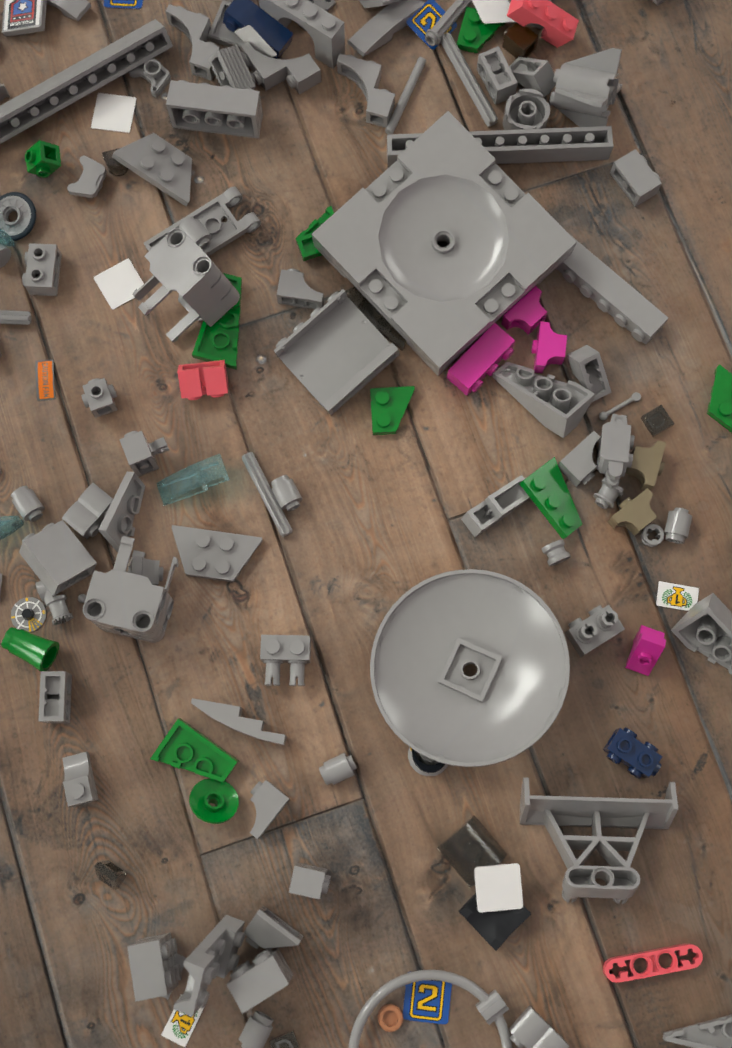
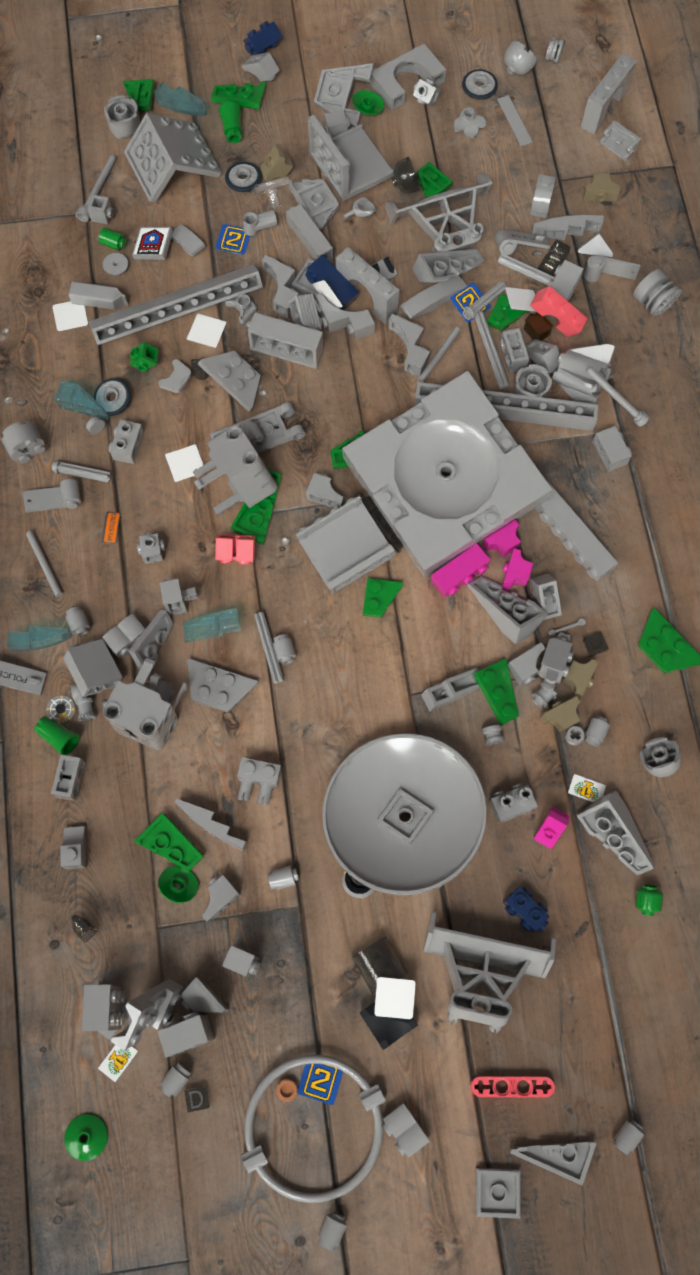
camera: 10 degrees right, 5 degrees down
none -> light grey piece [586,367,649,427]

